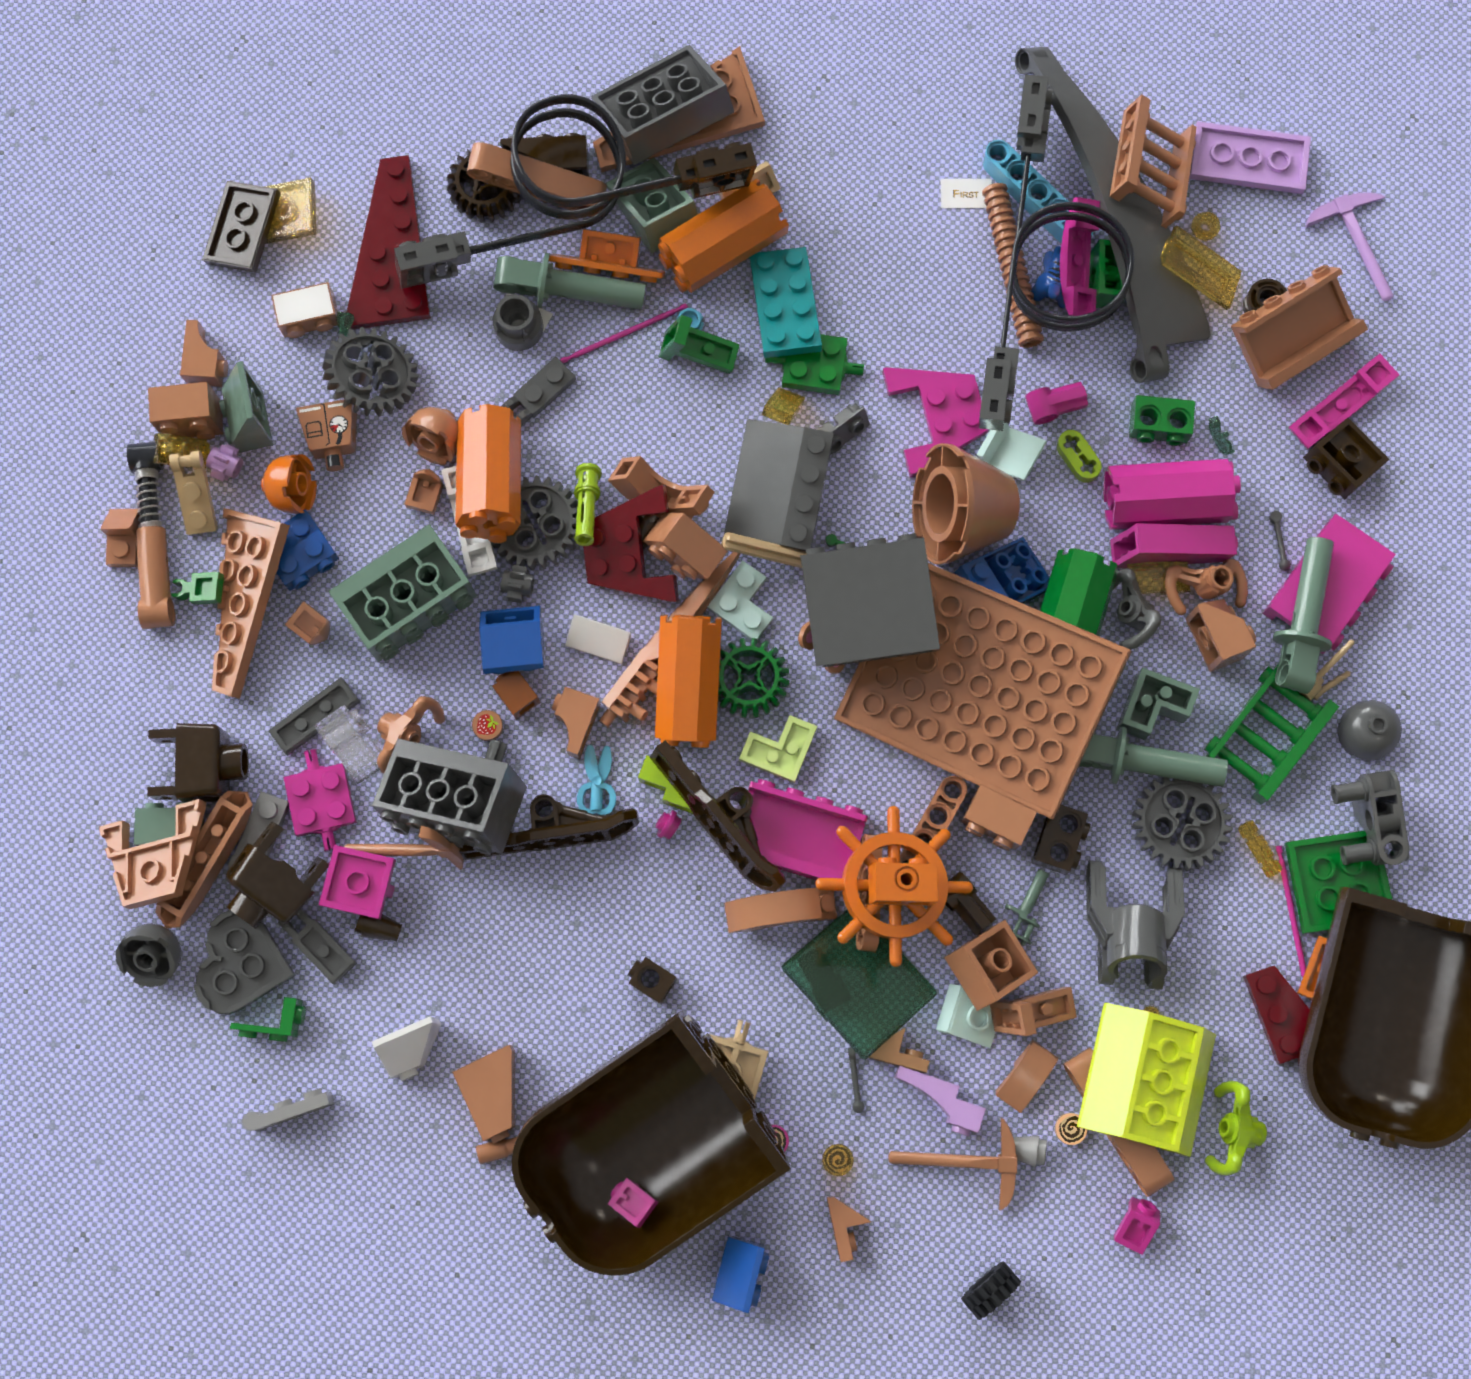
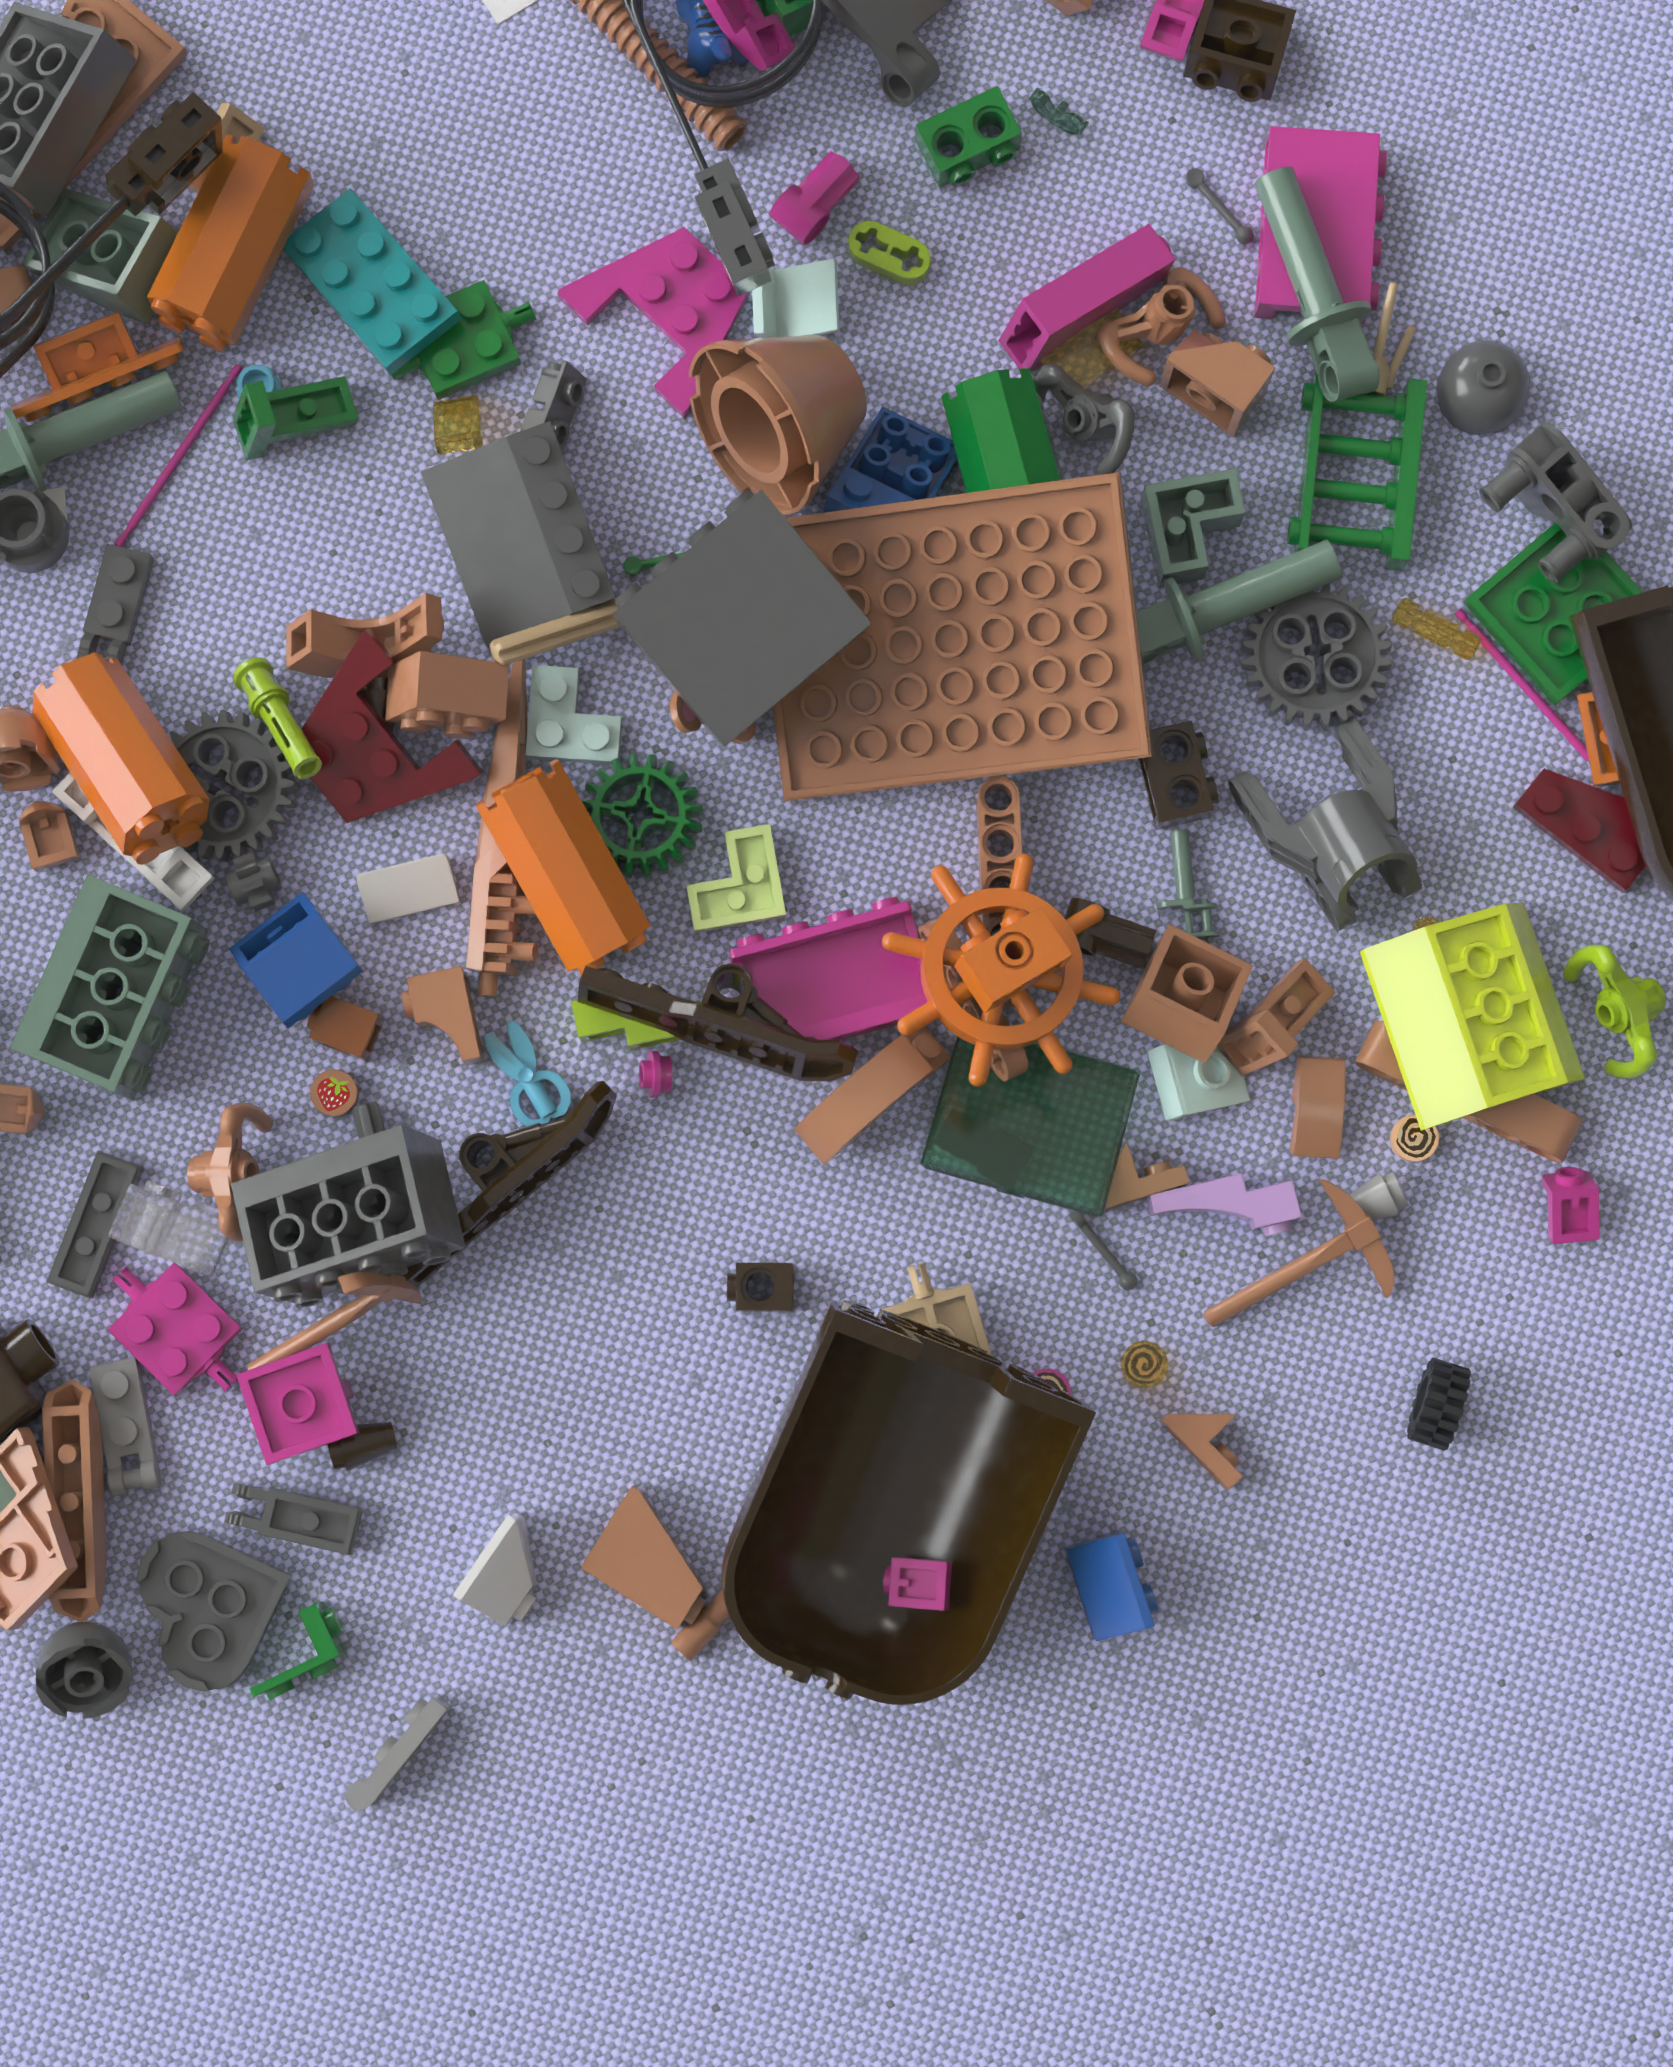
camera: 30 degrees left, 5 degrees up
dark brown piece [226,822,329,929] -> none
nougat brick [961,785,1037,851] -> none
dark pink brick [1103,459,1241,530] -> none

